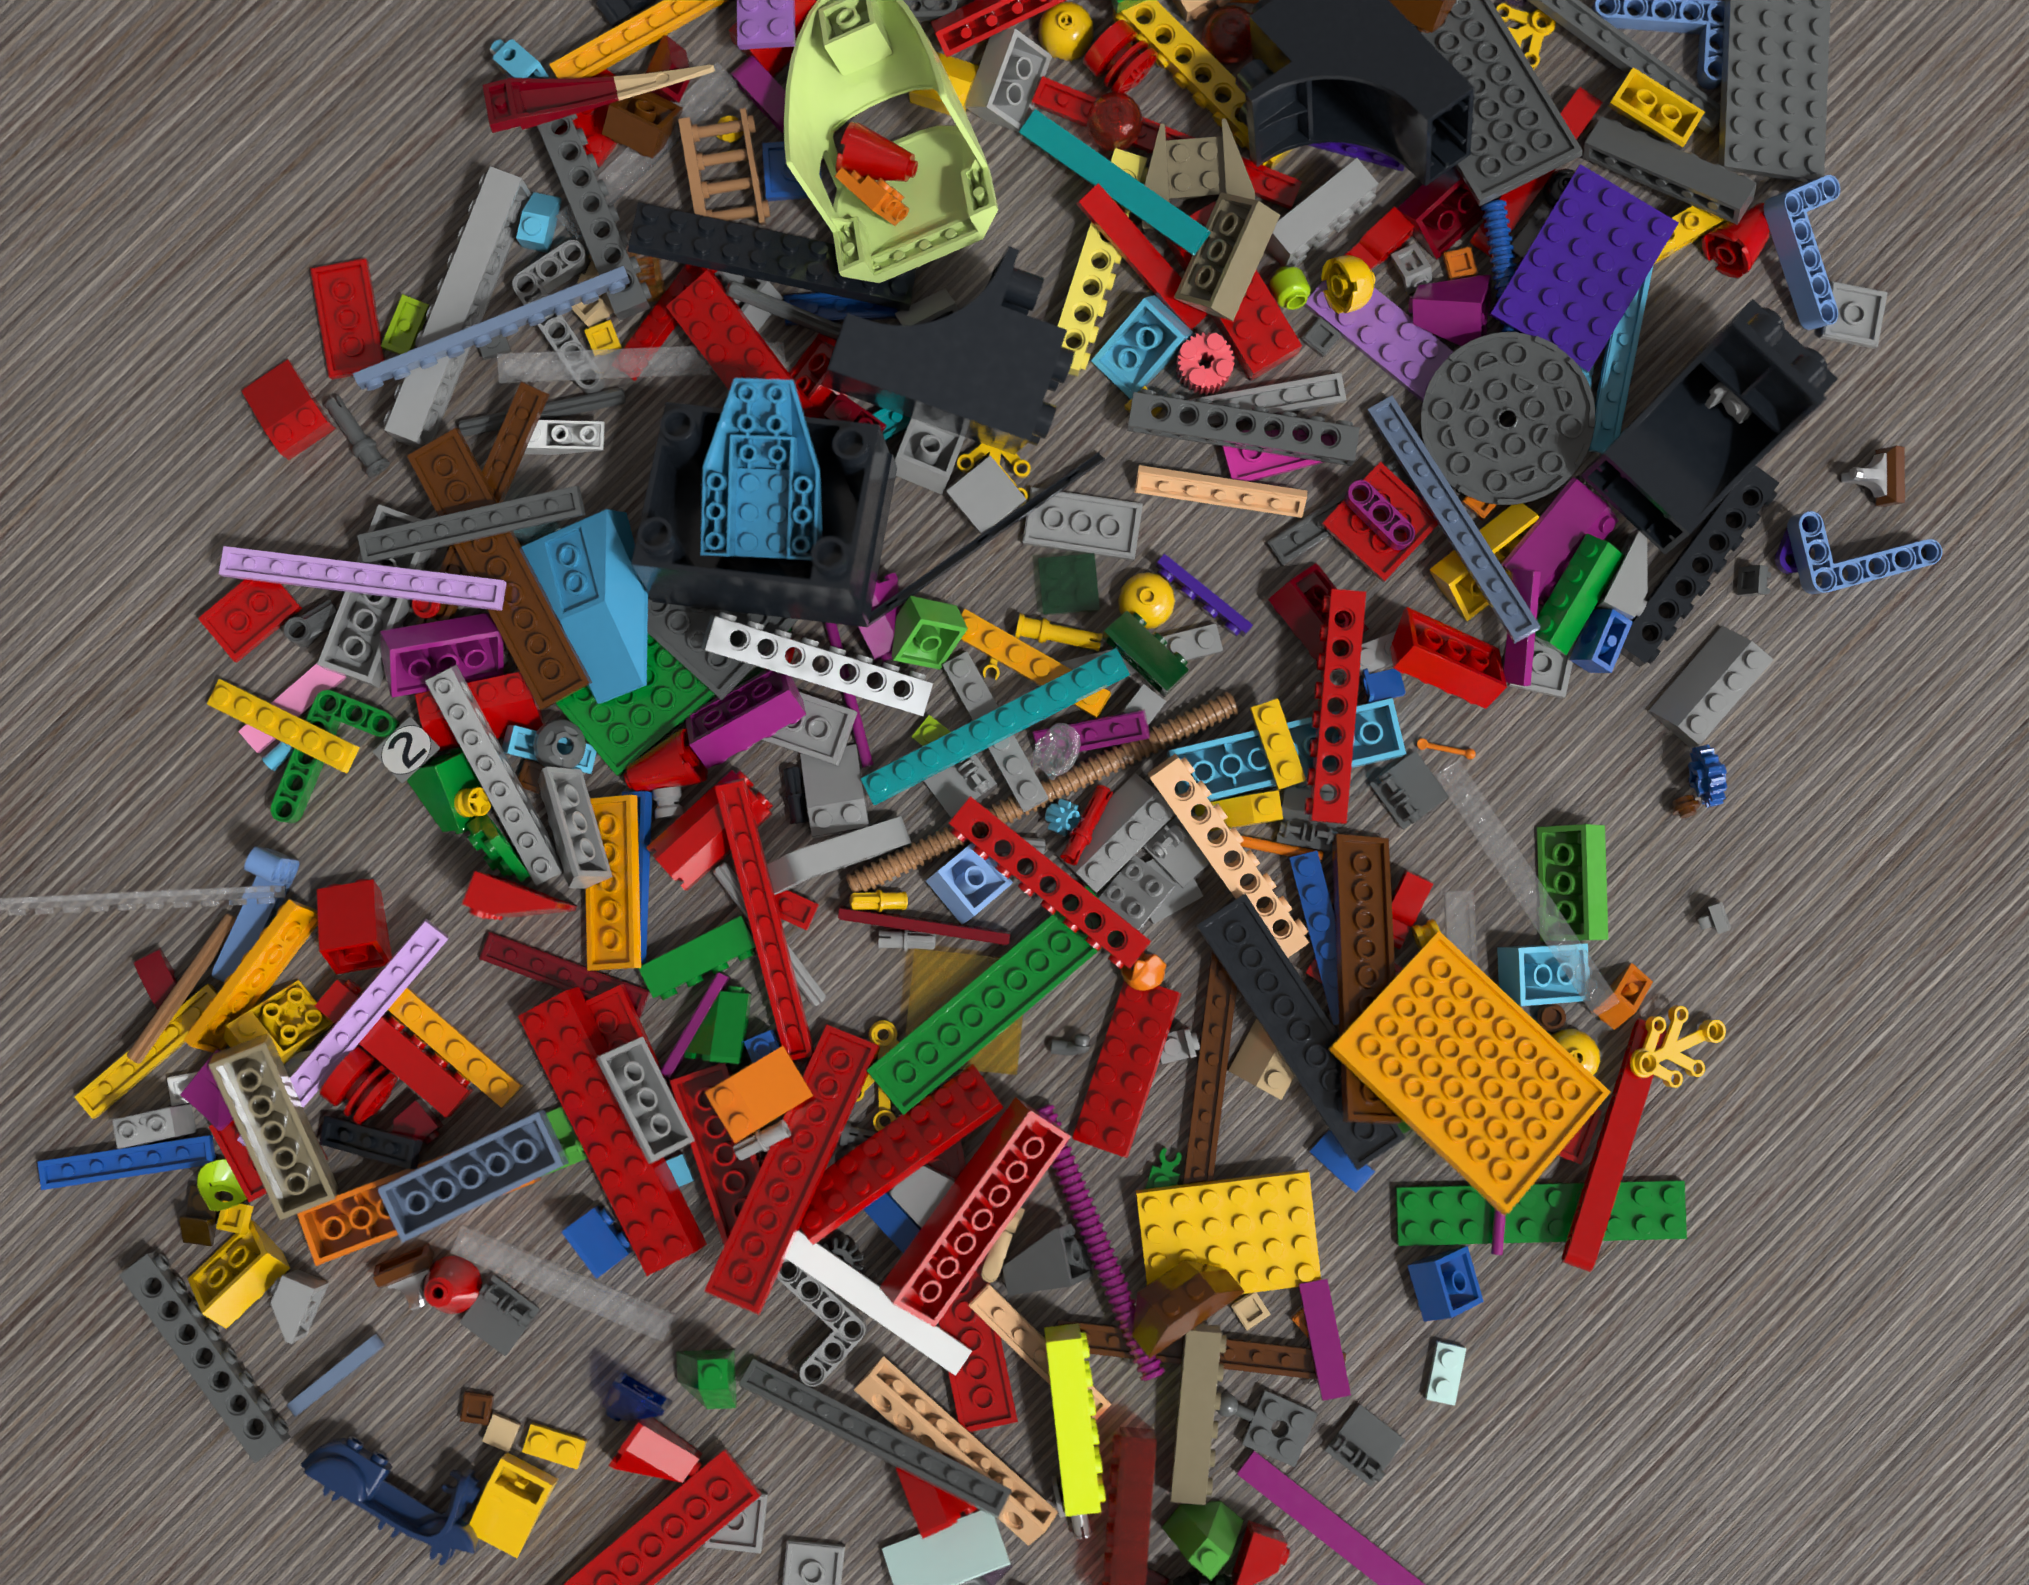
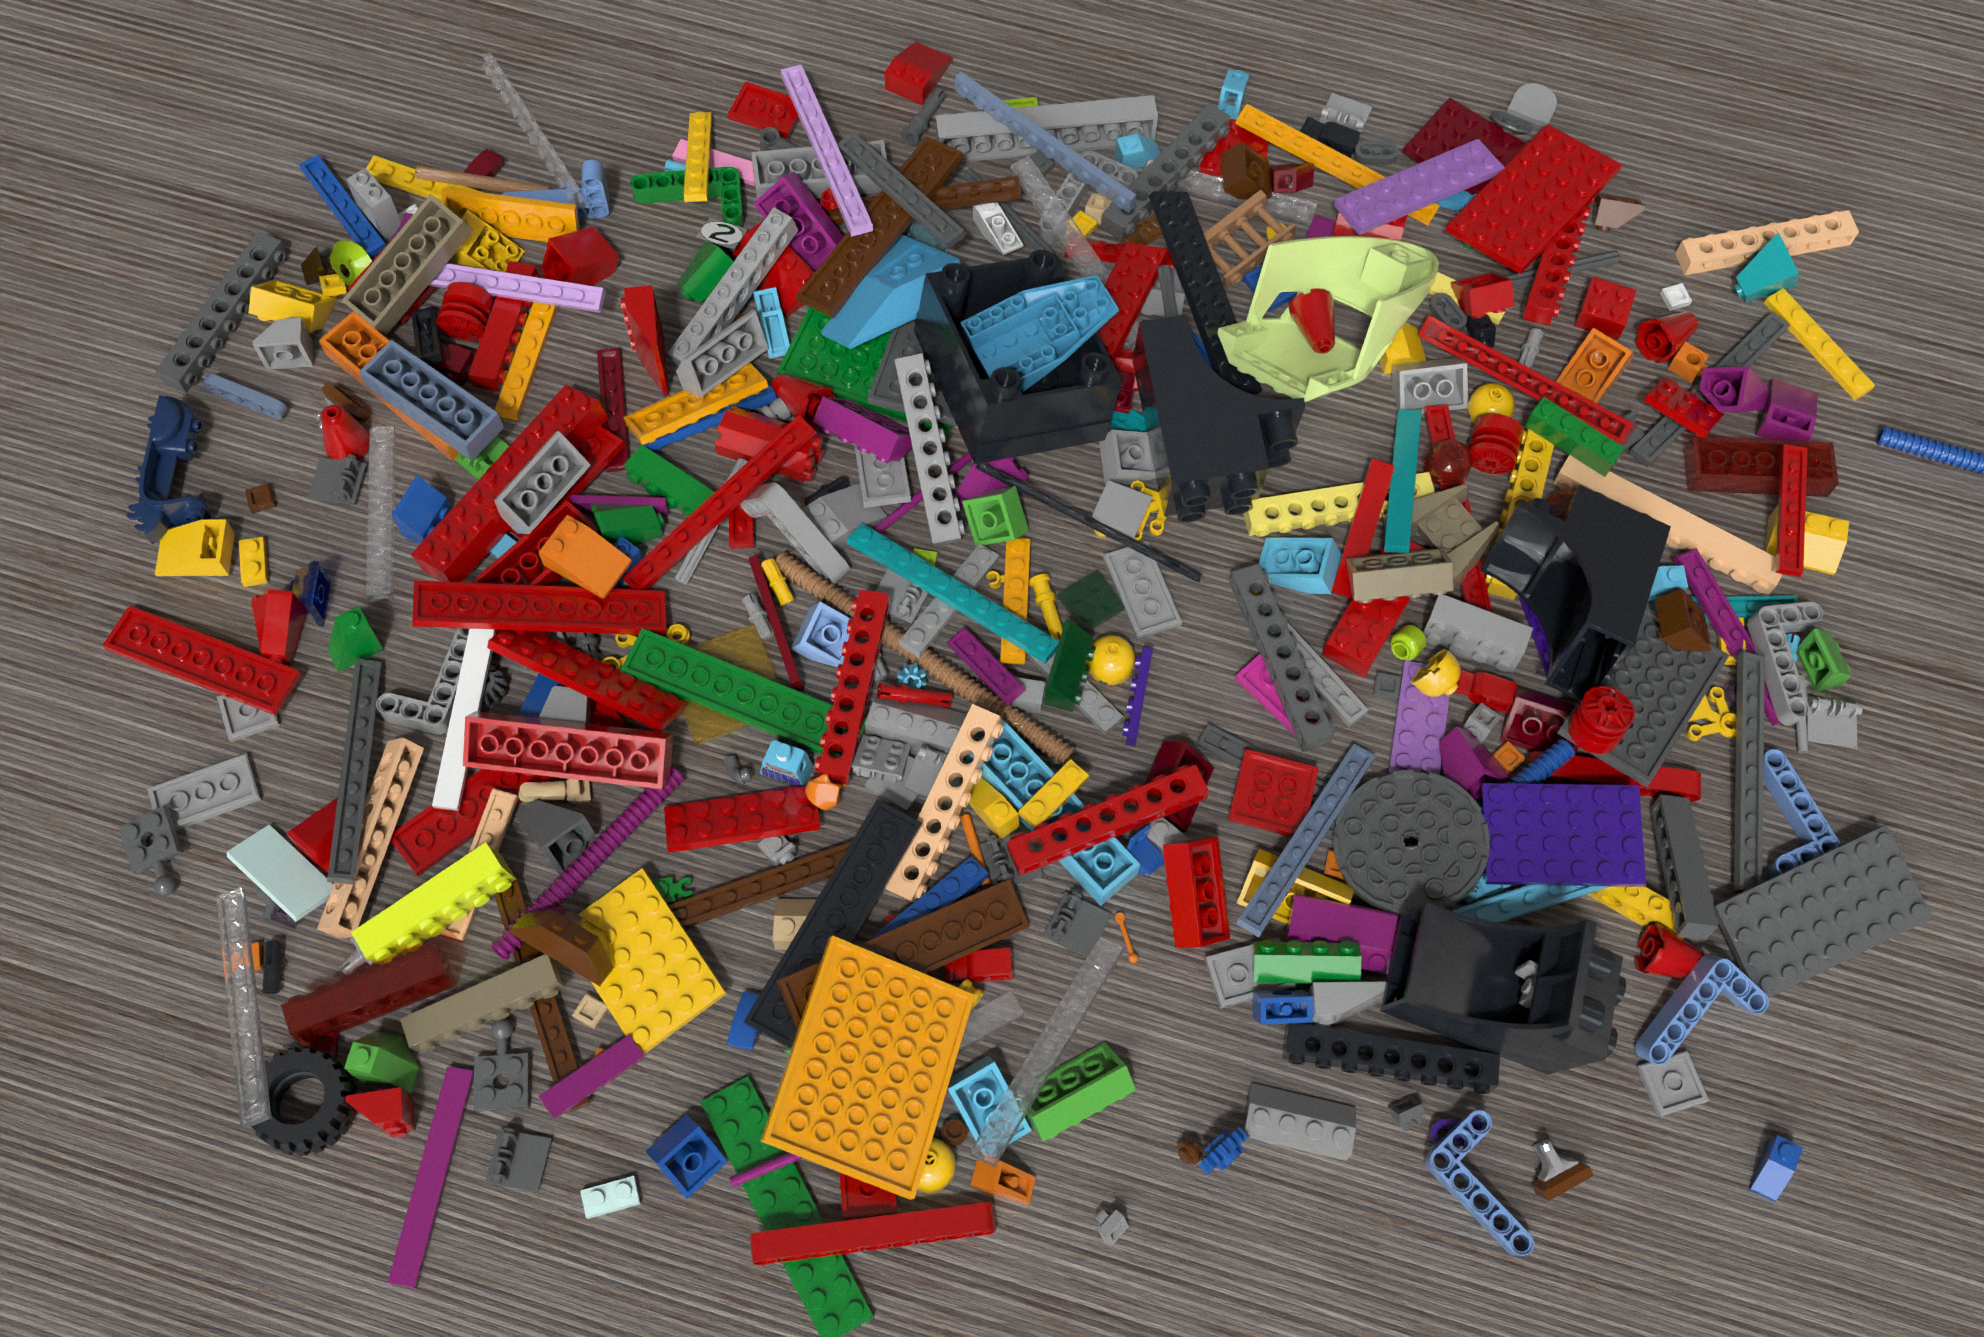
camera: 60 degrees right, 20 degrees down
red tile [310,258,385,380] -> none
yellow wheel [454,788,491,817] -> none
green plate [466,814,530,882] -> none
dark red plate [482,64,715,133] -> none
tan tile [482,1413,521,1453] -> none
dark grey piece [533,719,586,769] -> none
light grey axle [733,1120,791,1160] -> none
orange plate [835,167,910,226] -> none
clear hat [1031,723,1080,780] -> none
light nougat tile [1135,465,1307,518] -> none
coral brick [1176,332,1234,396] -> none
magenta beam [1345,480,1415,550] -> none
magenta tile [1504,568,1541,686] -> none
yellow slope [1608,67,1705,150] -> none
yellow plant [1630,1005,1726,1088] -> none
none -> medium azure torso [760,740,814,787]
none -> red wheel [1568,686,1635,754]
none -> blue slope [1749,1135,1803,1202]

